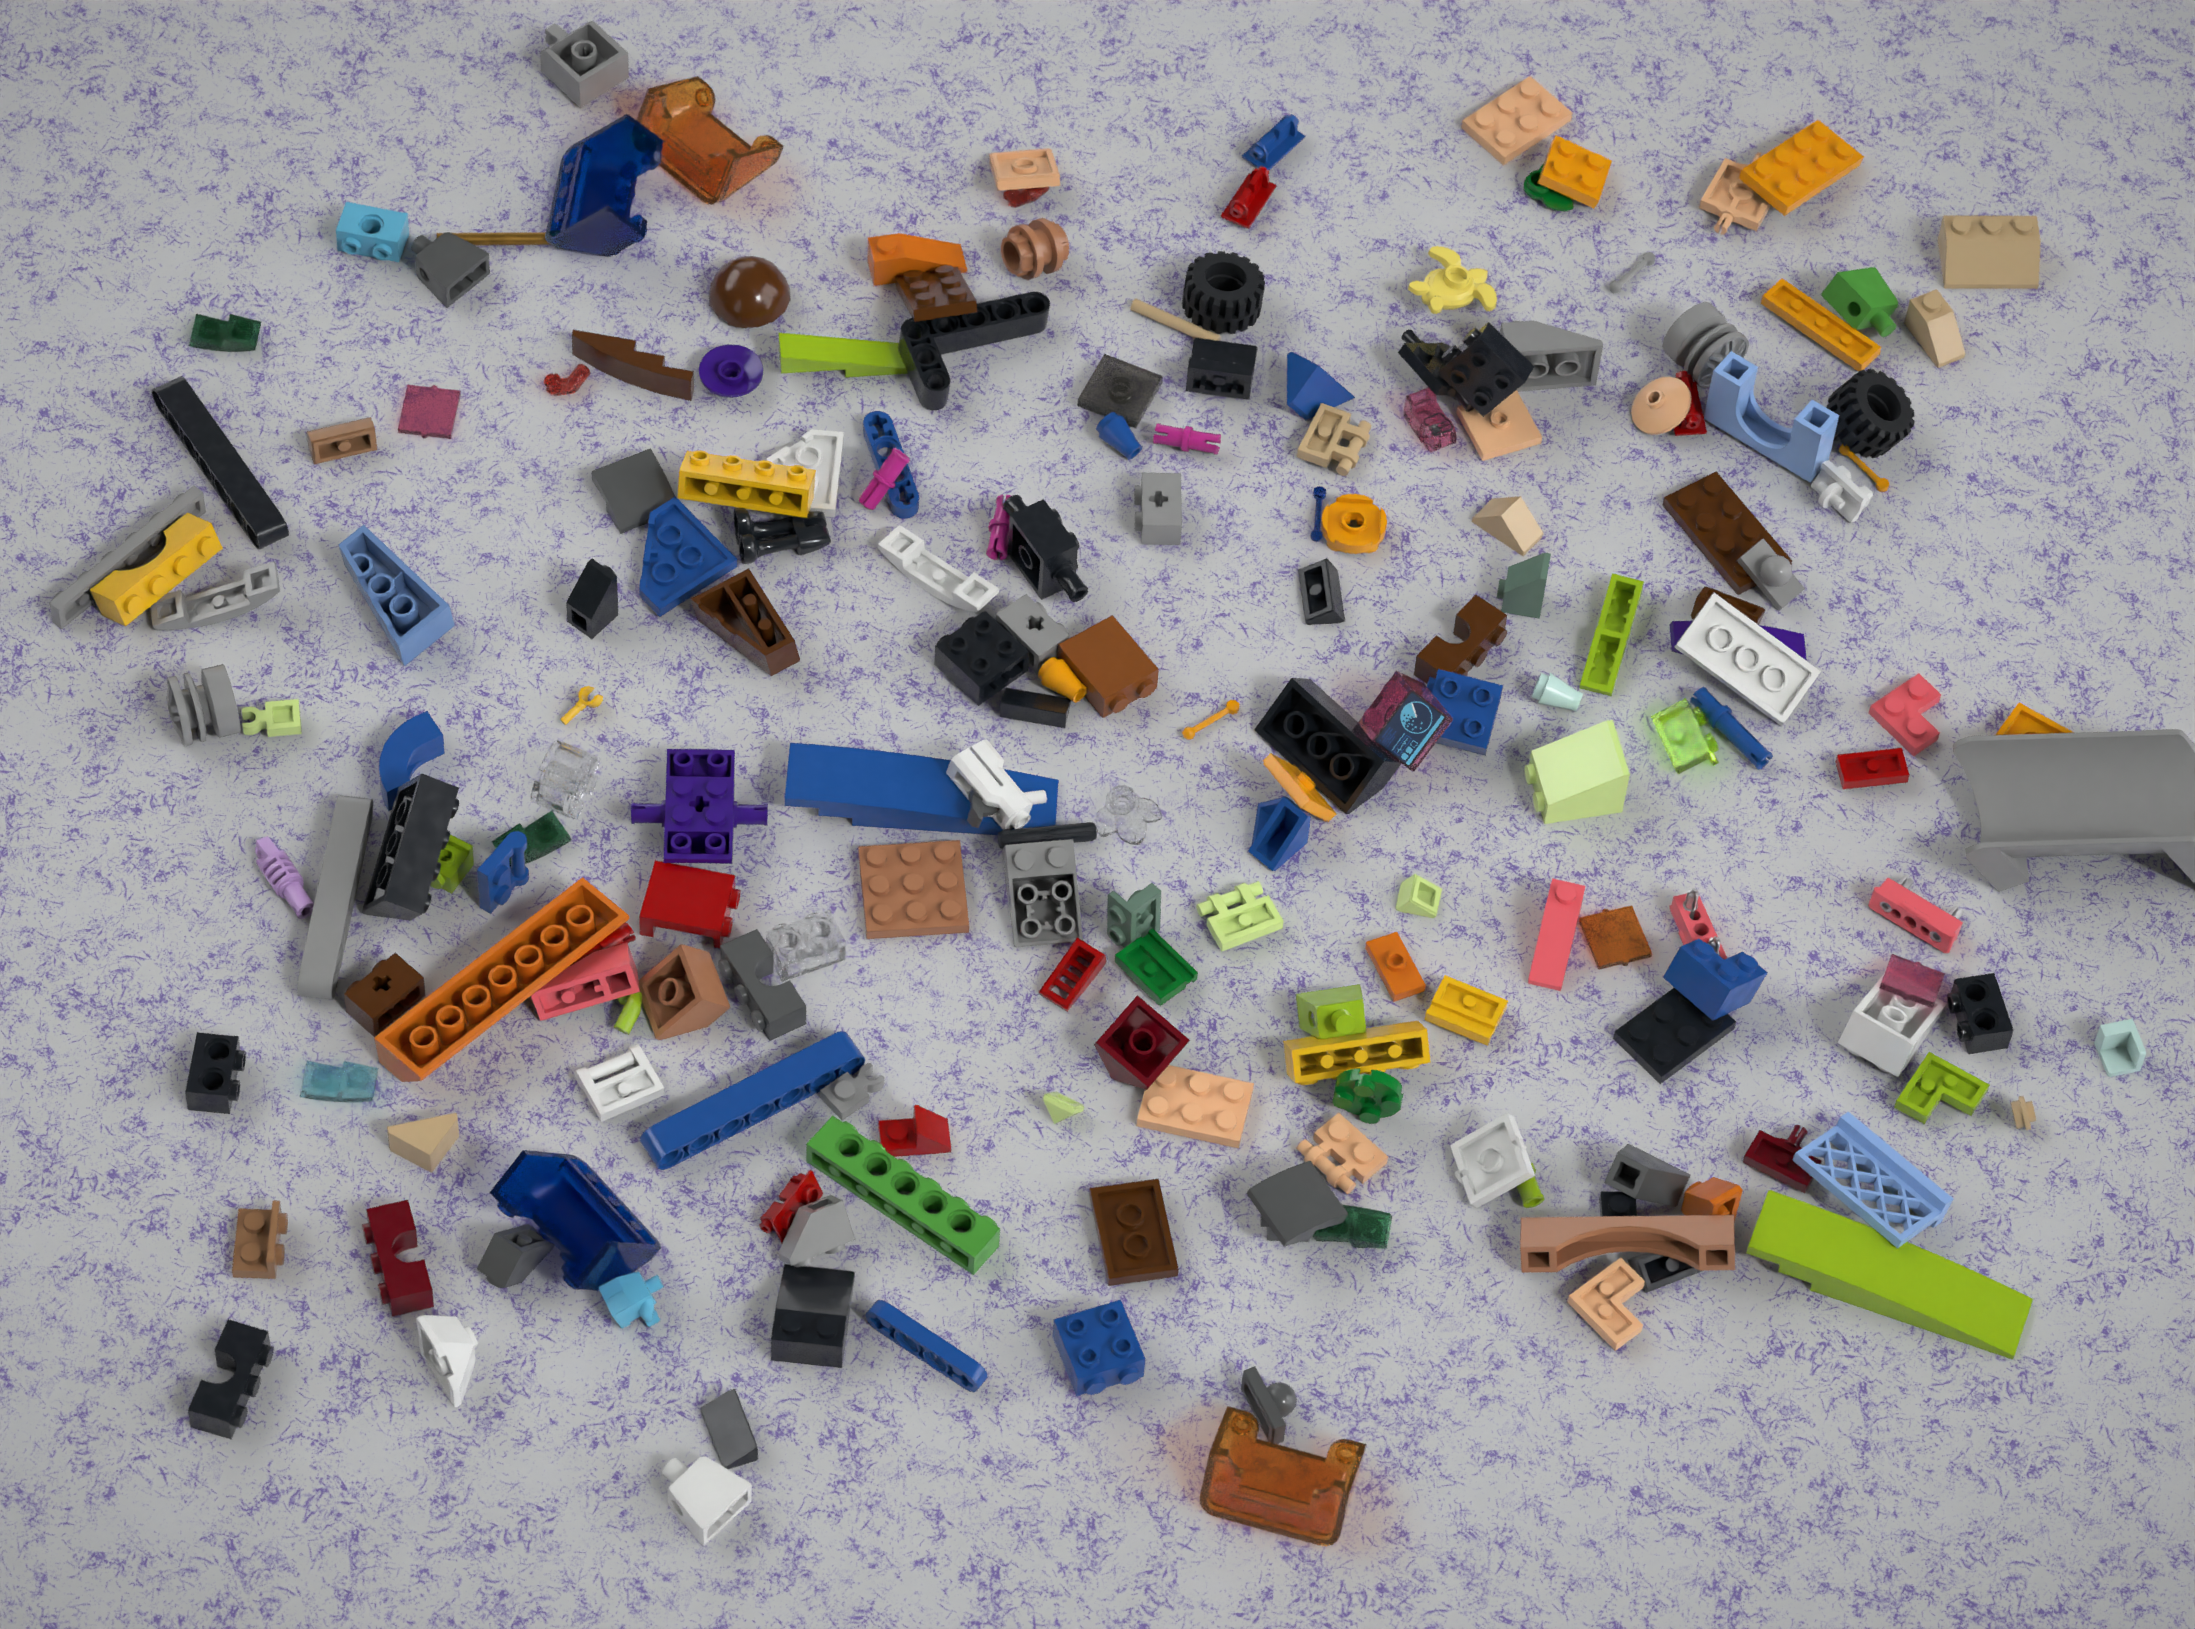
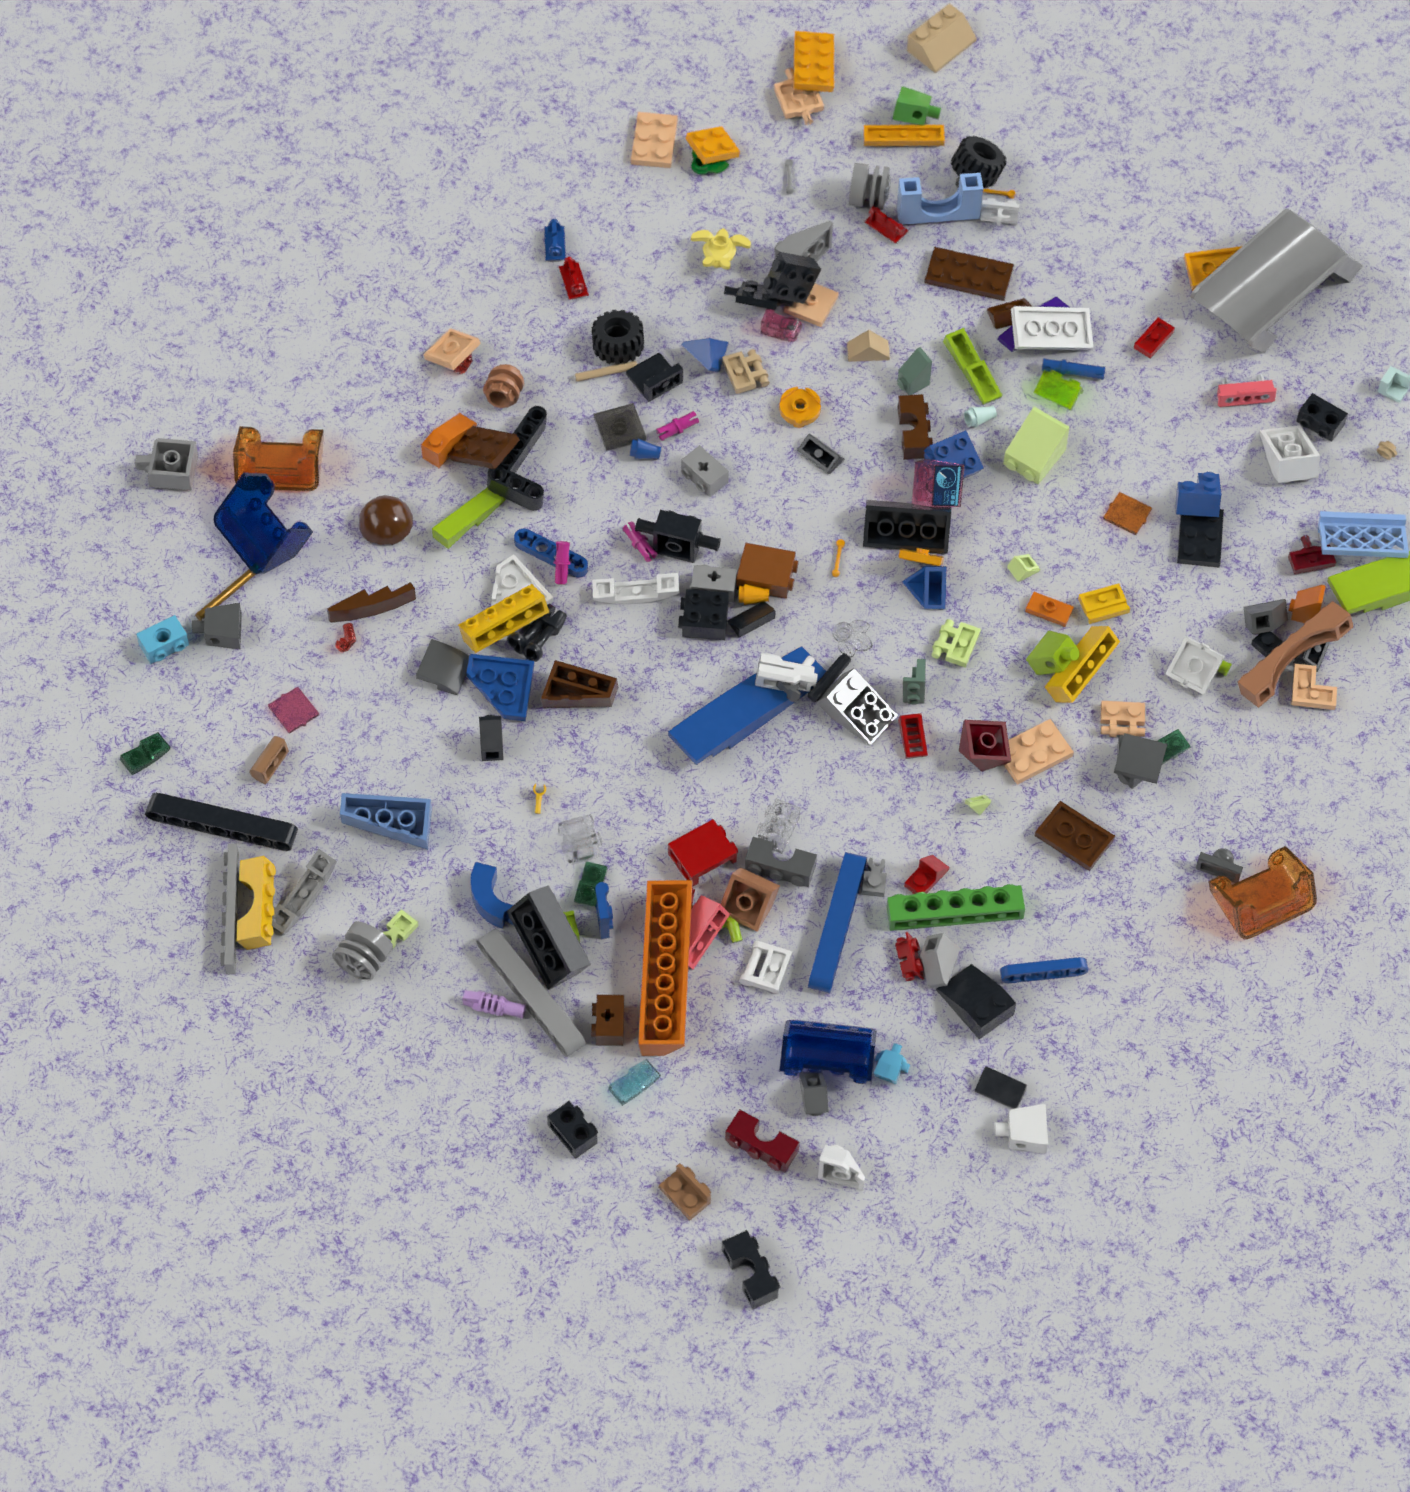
camera: 40 degrees left, 5 degrees up
tan slope [387,1113,459,1173] -> none
dark purple slope [631,749,768,864] -> none
dark purple dish [699,344,763,398] -> none
nougat plate [858,840,969,939] -> none
blue brick [1052,1299,1146,1397] -> none
green plate [1114,928,1198,1006] -> none
clear blue hinge [1310,486,1326,542] -> none
green plate [1332,1068,1404,1124] -> none
coral slope [1528,878,1586,991] -> none
light nougat dish [1631,377,1691,435] -> none
coral piece [1669,888,1727,960] -> none
light grey tile [1737,539,1805,611] -> none
coral plate [1869,673,1941,757] -> none
clear pink piece [1879,954,1945,1008] -> none
lime plate [1894,1052,1990,1124] -> none
tan slope [1904,289,1966,368] -> none

